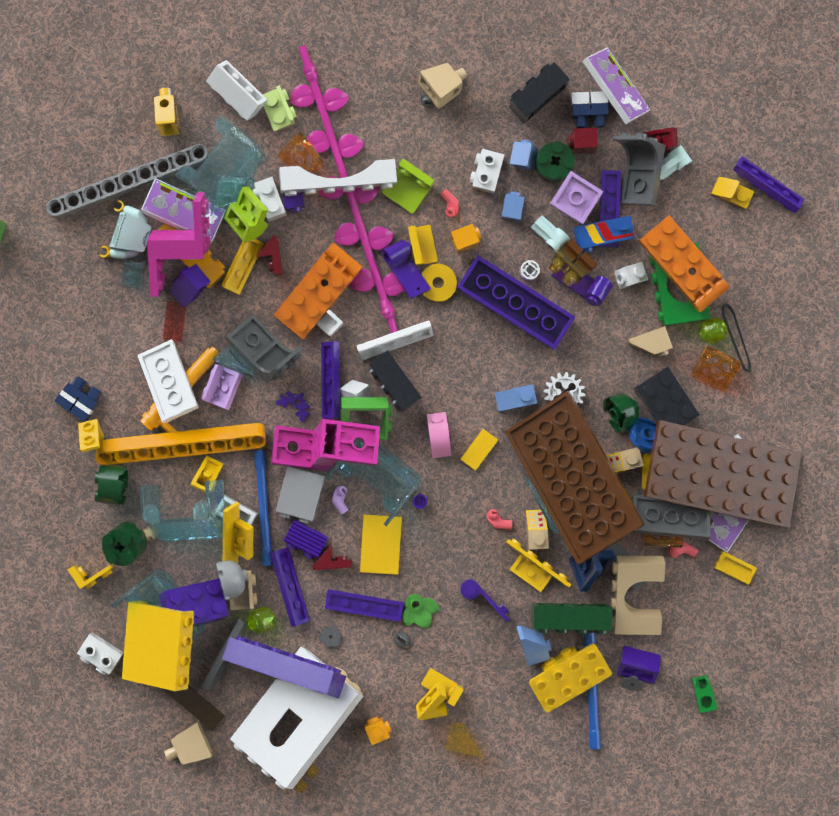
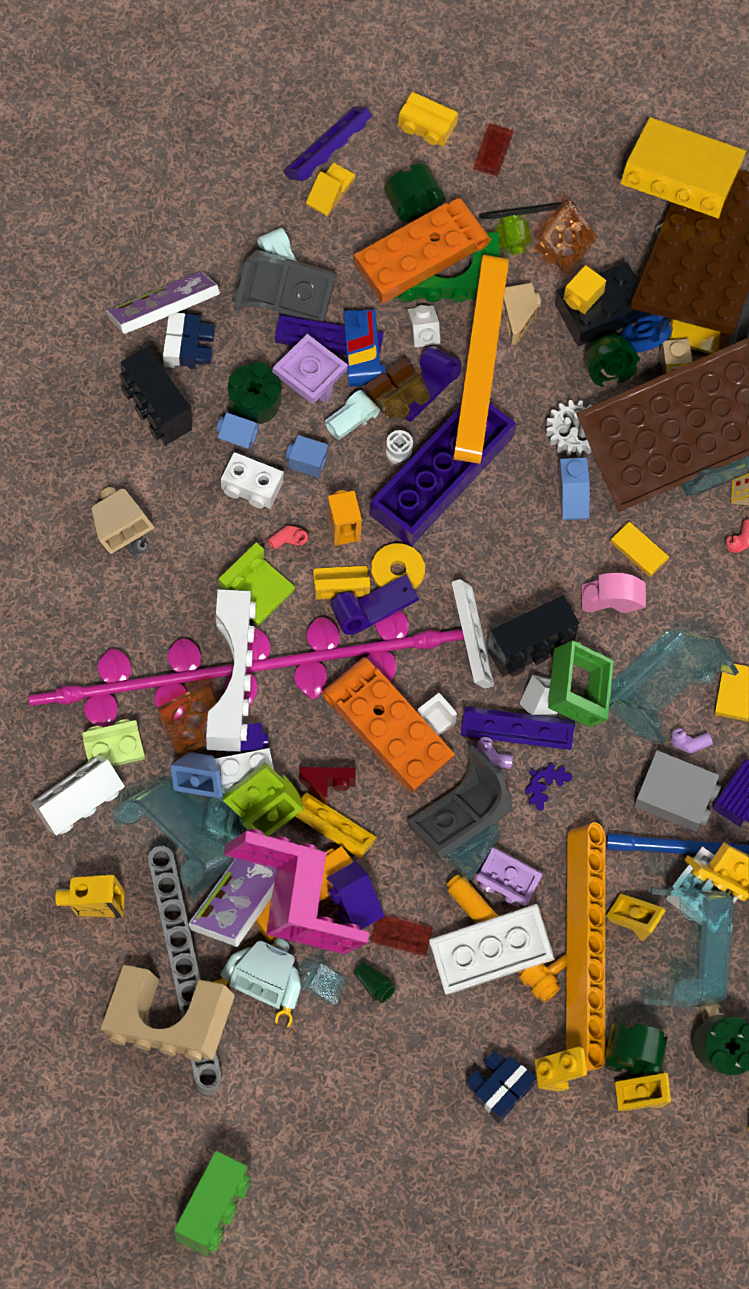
camera: 85 degrees left, 20 degrees down
dark pink bracket [271,419,380,471] -> none
dark purple piece [411,492,430,511] -> none
dark red brick [567,128,598,154] -> none
dark red slope [642,127,678,151] -> none
none -> tan arch [101,965,235,1062]
none -> medium blue slope [171,752,223,798]
none -> dark green cone [354,962,396,1003]
none -> dark green brick [384,164,446,222]
none -> yellow brick [398,92,458,147]
none -> light orange beam [453,255,509,464]
none -> clear red tile [474,123,514,177]
none -> lavender arm [476,737,513,769]
none -> yellow brick [564,265,606,314]
none -> yellow slope [615,1073,671,1111]
none -> yellow panel [620,117,746,218]

